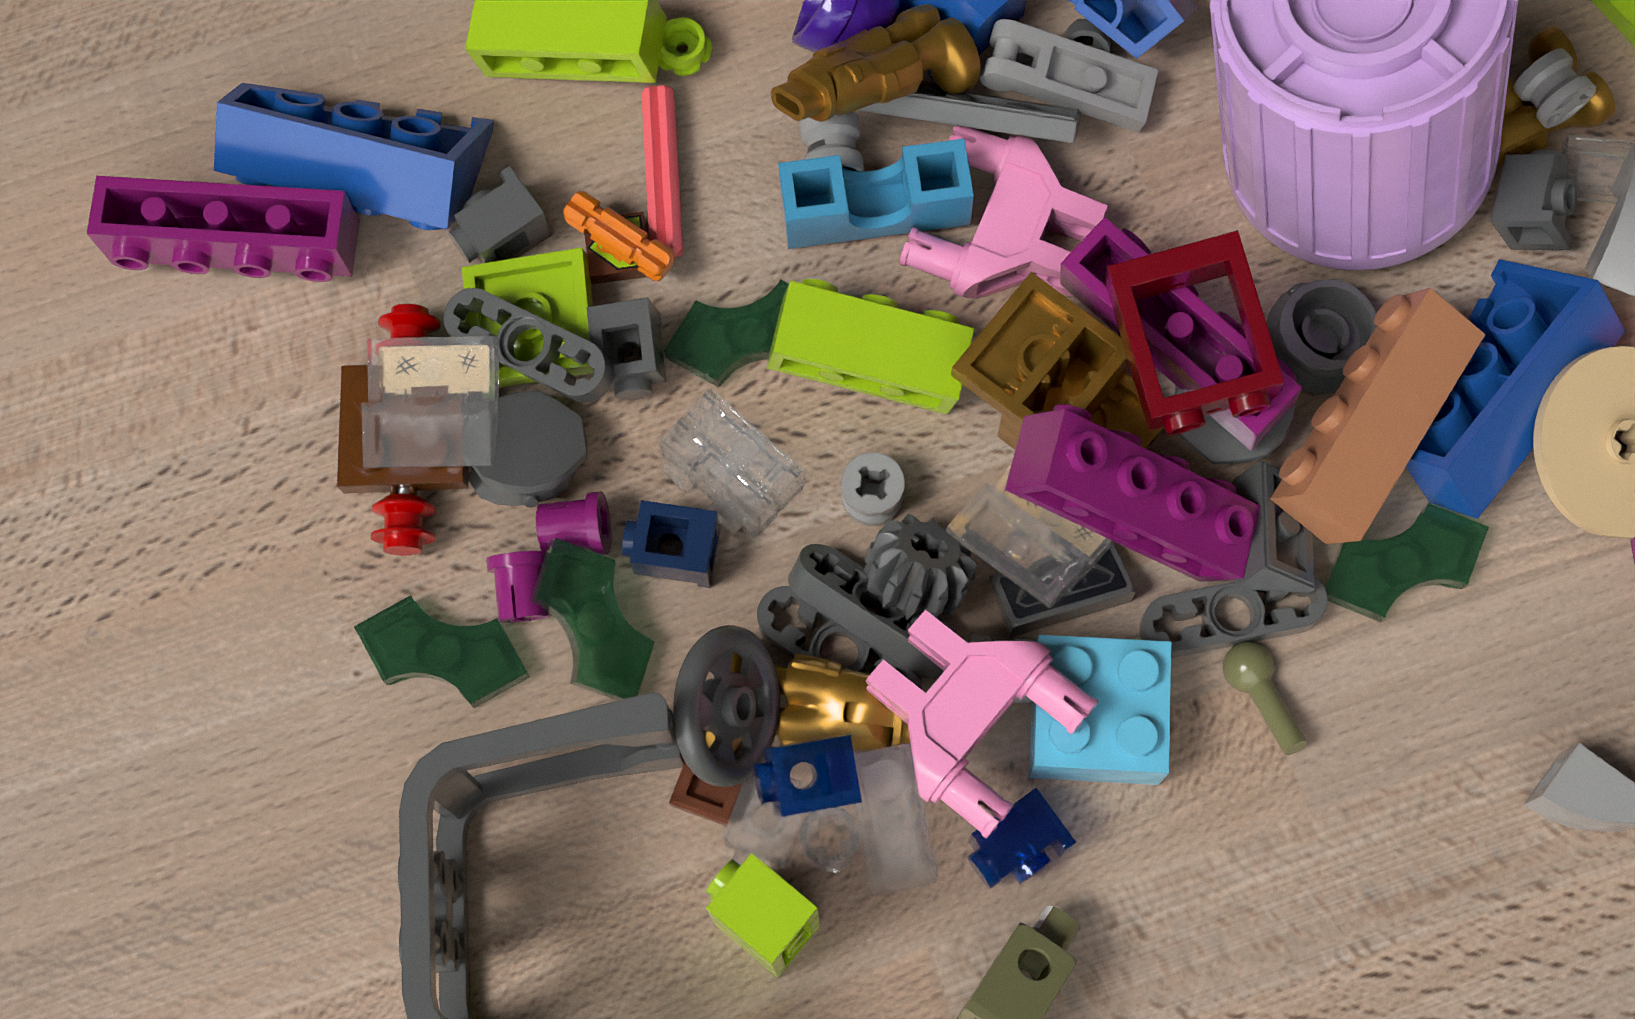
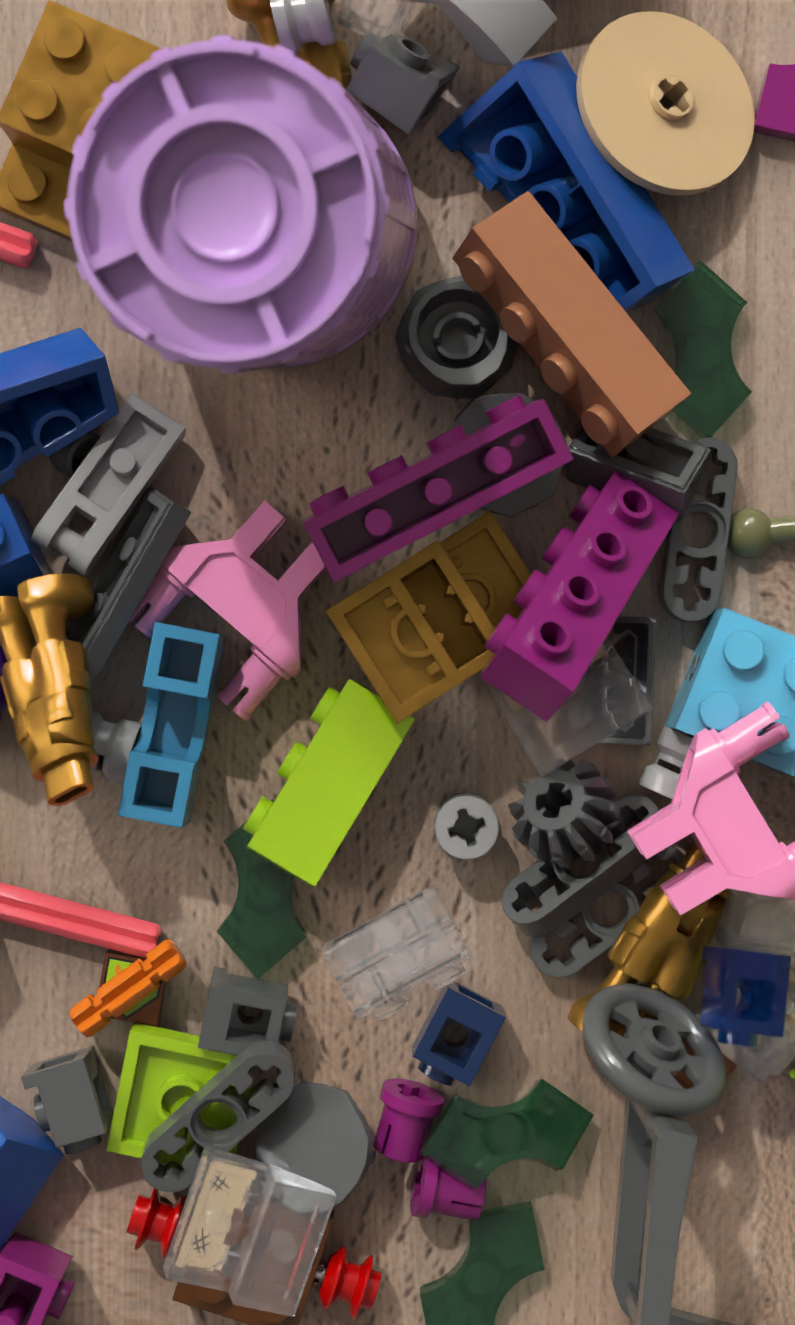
camera: 75 degrees left, 15 degrees up
dark red window [1105,230,1284,435] -> none

